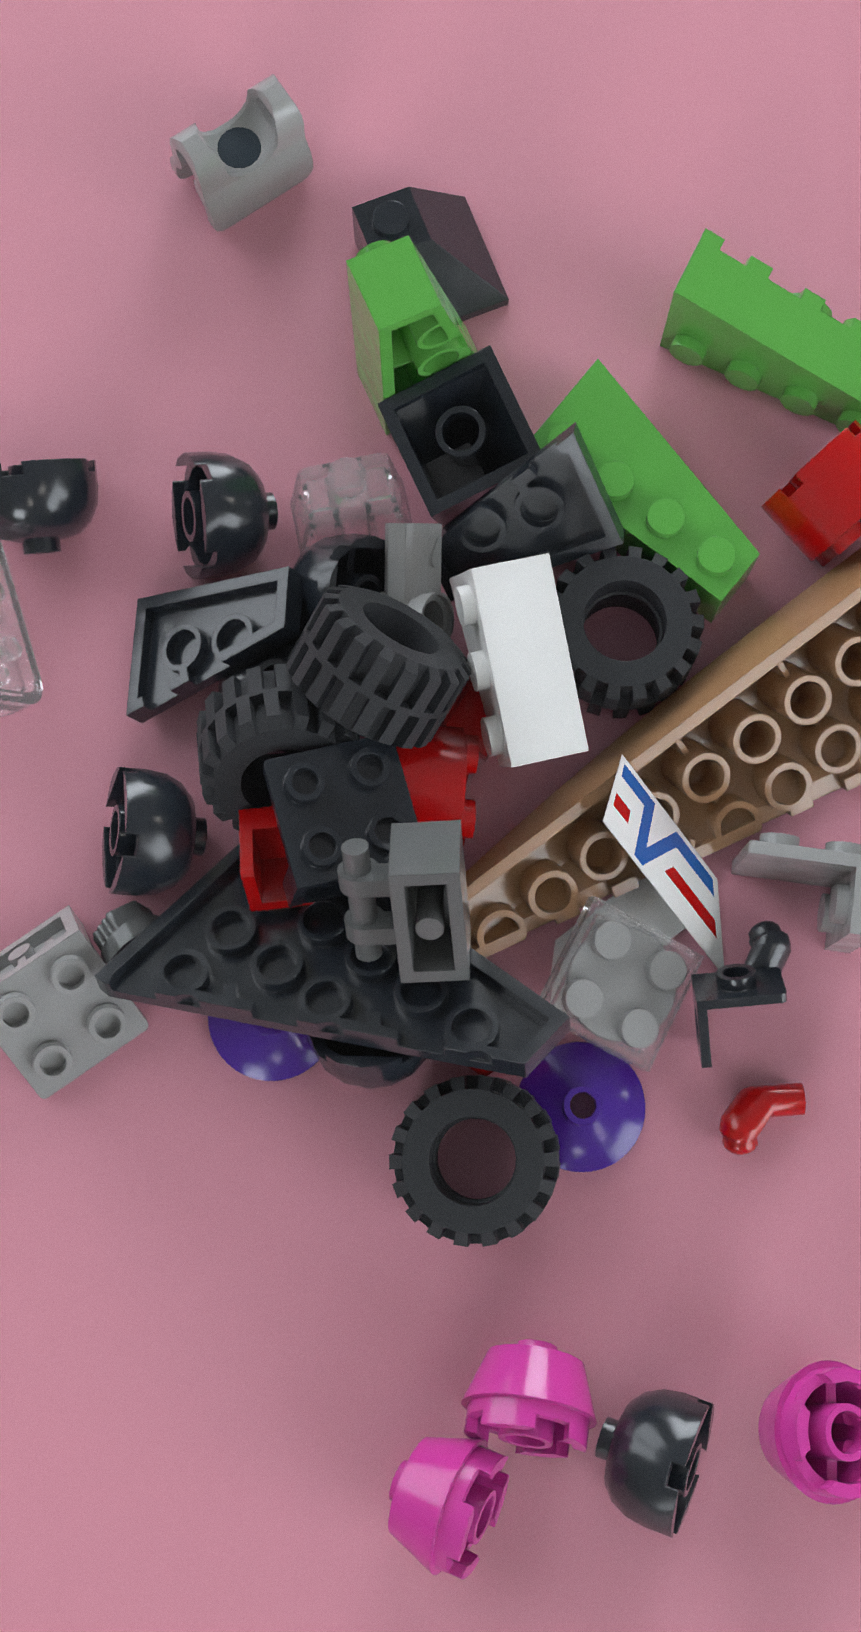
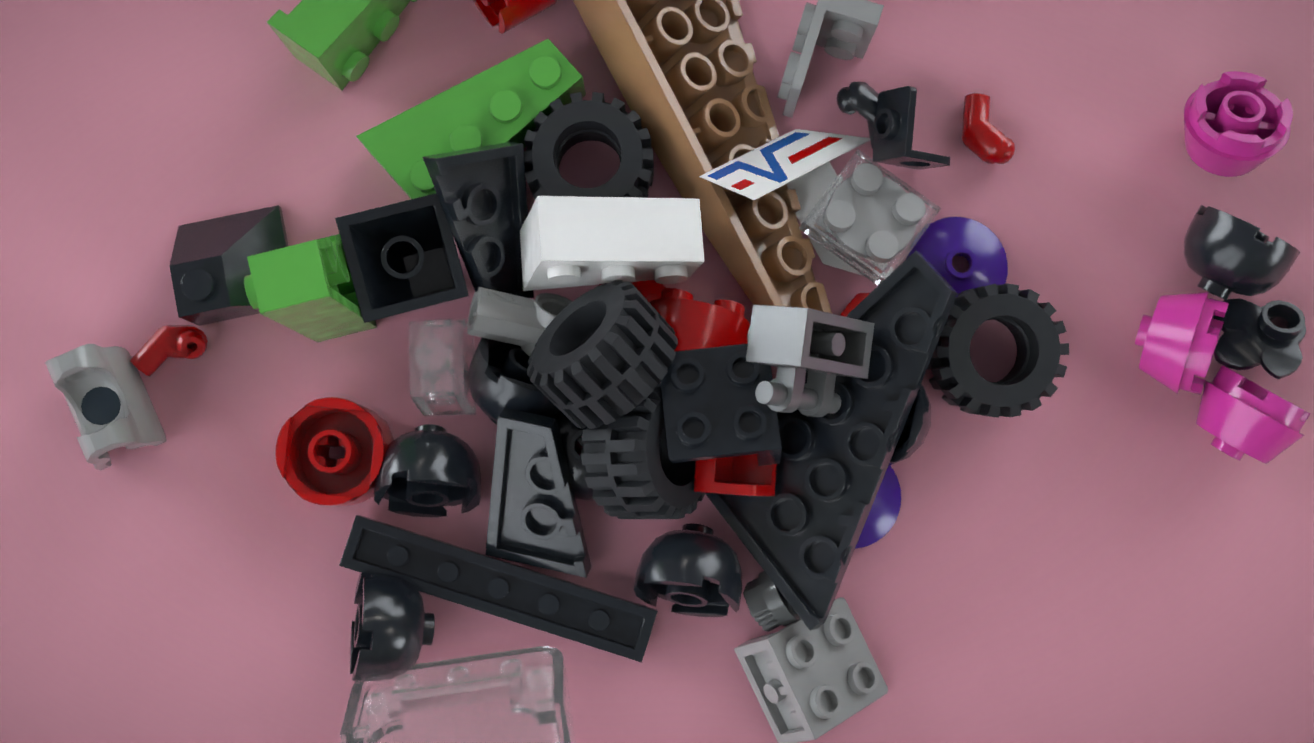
camera: 80 degrees left, 5 degrees up
none -> red arm [130,325,208,377]
none -> red brick [275,397,394,506]
none -> black plate [339,515,658,663]
none -> black plate [1213,298,1306,379]

